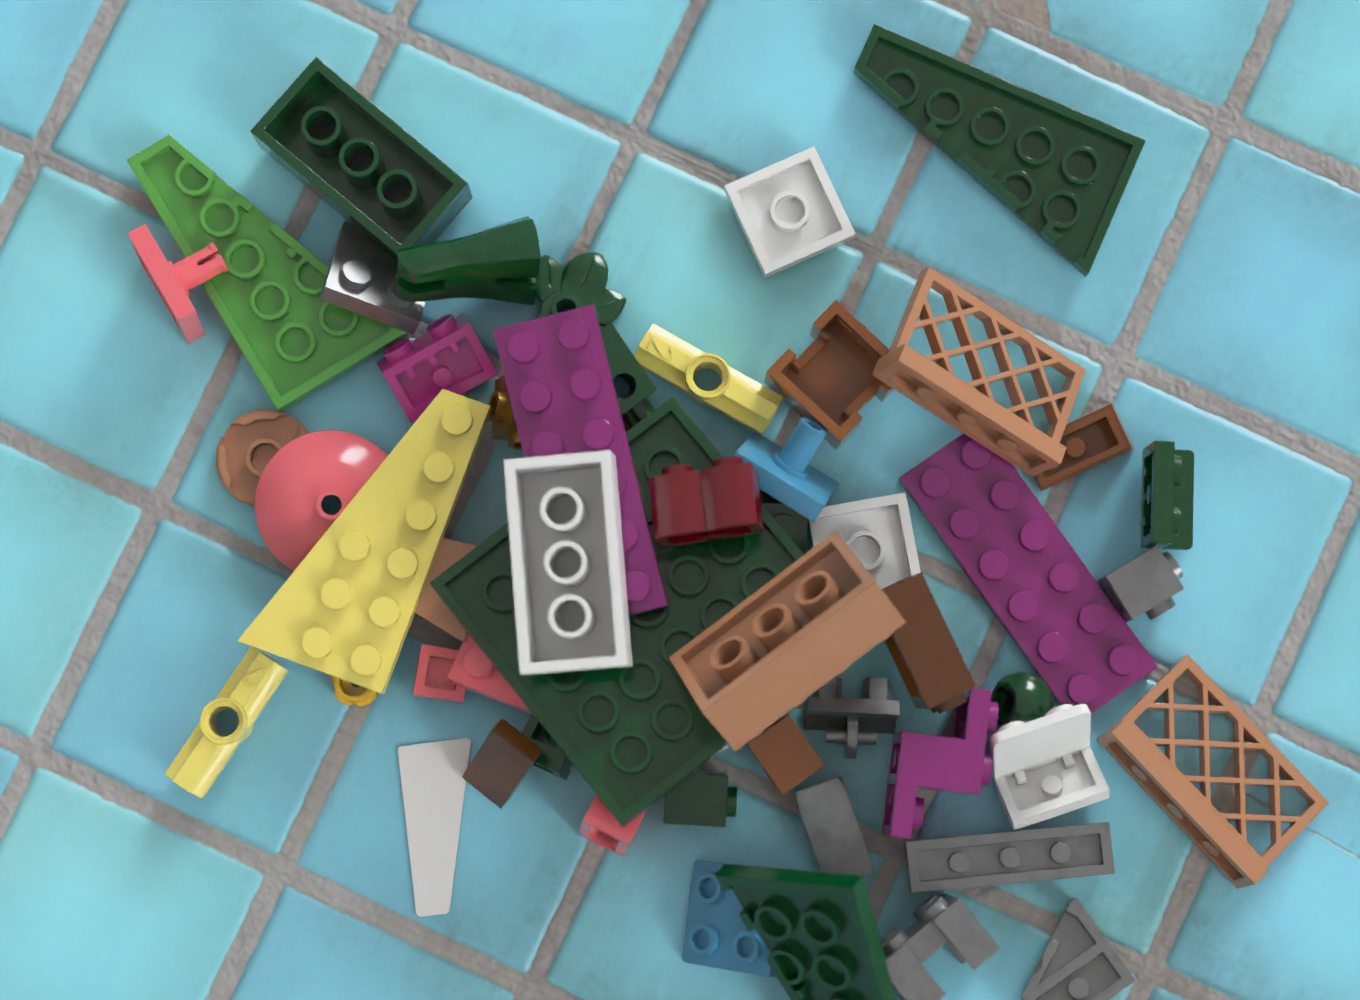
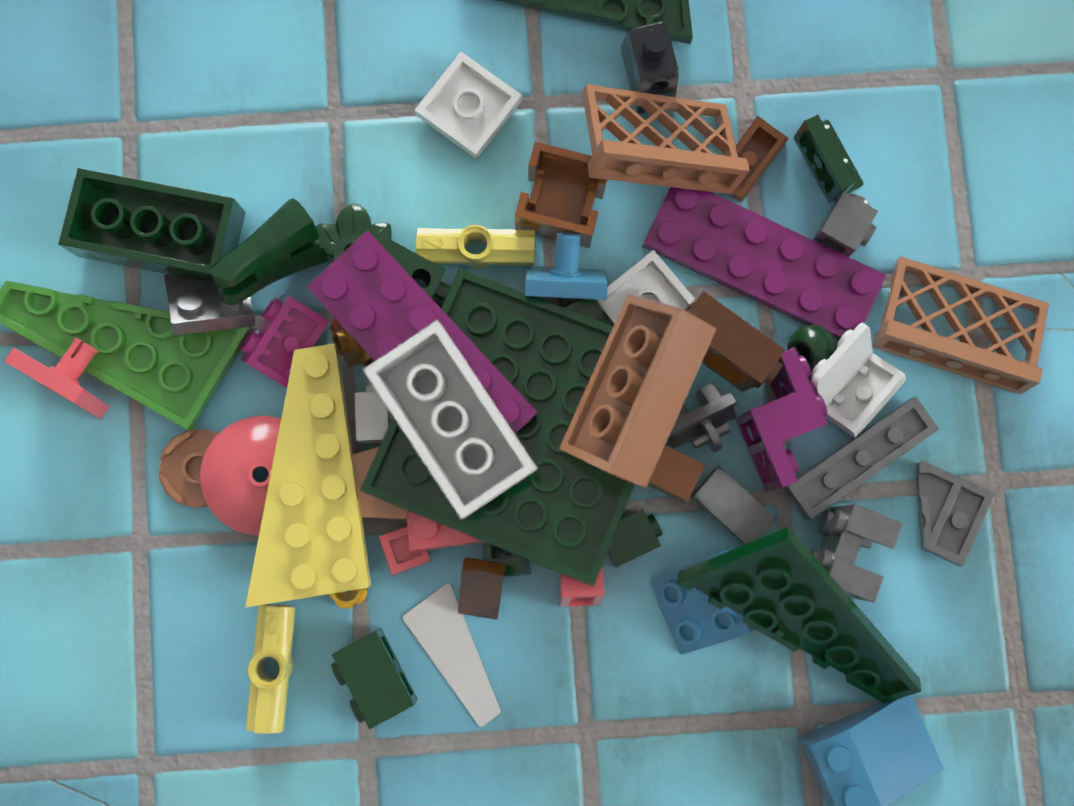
camera: 30 degrees left, 0 degrees up
dark red brick [649,457,764,547] -> none
none -> dark green brick [331,628,418,730]
none -> white brick [355,385,393,444]
none -> black torso [621,22,679,114]

